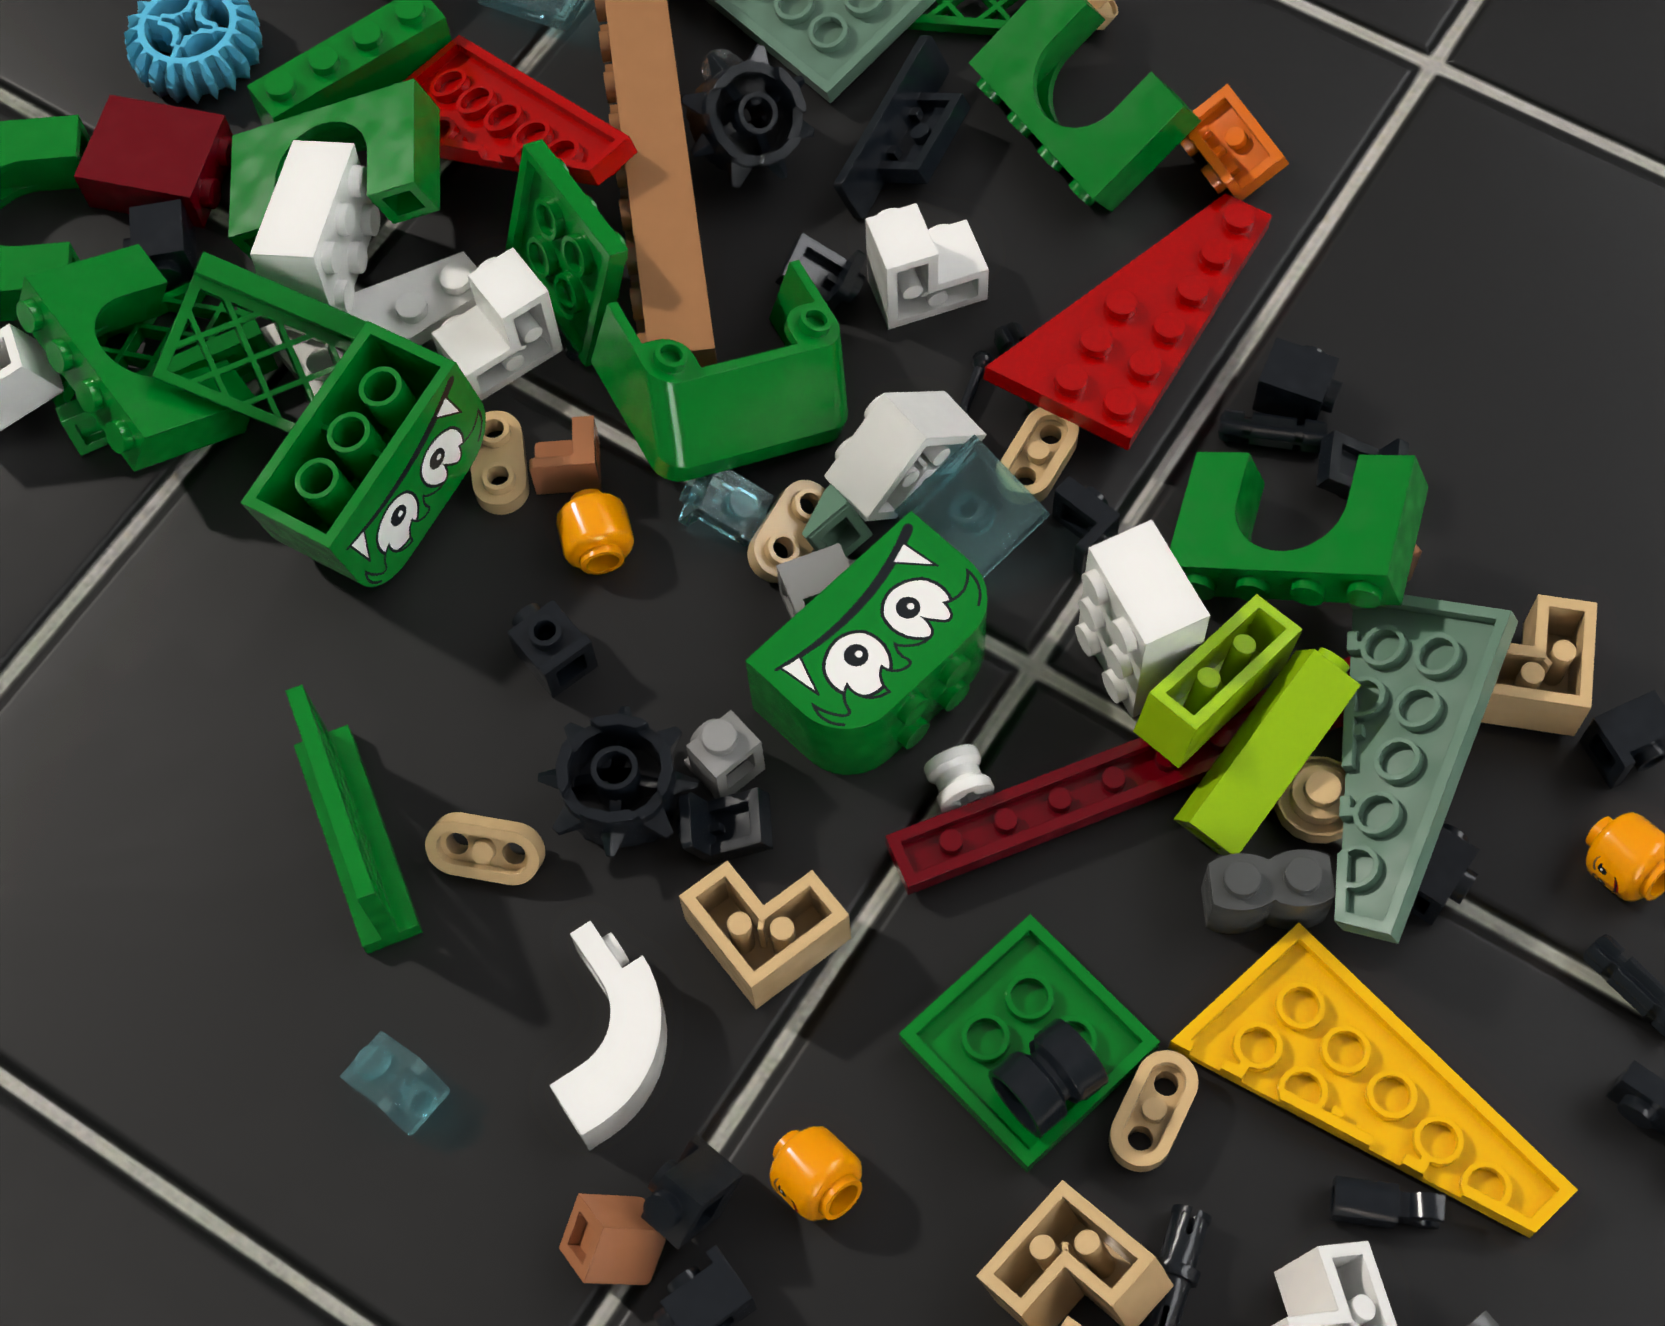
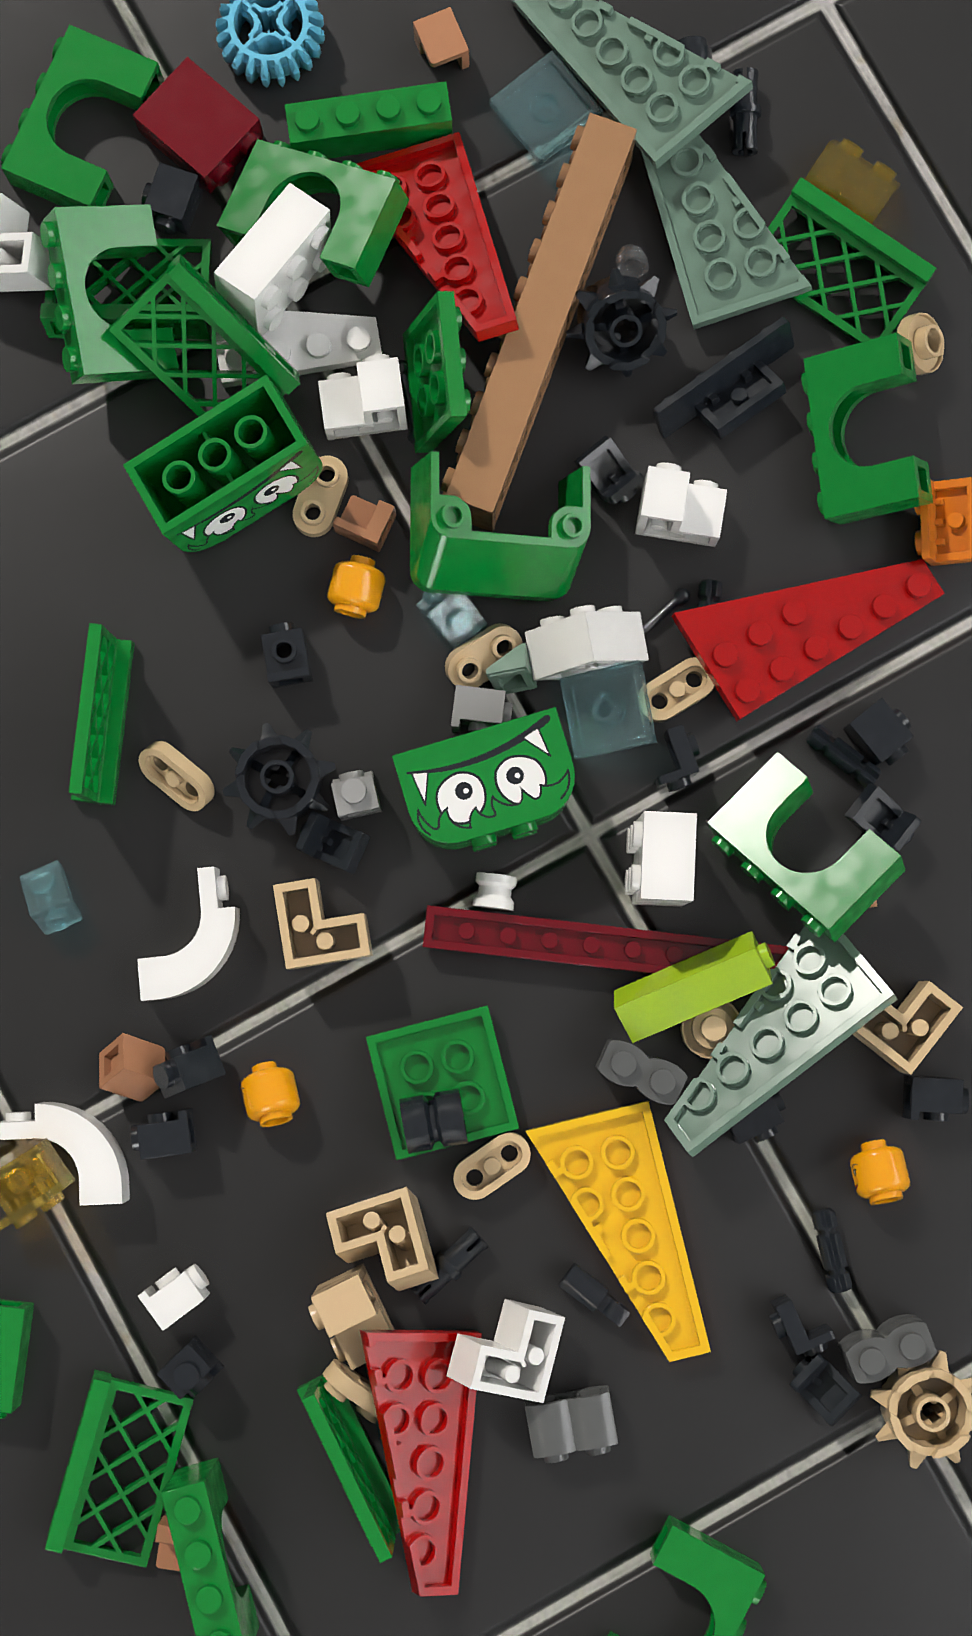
camera: 25 degrees right, 20 degrees up
lime brick [1133,594,1303,768] -> none

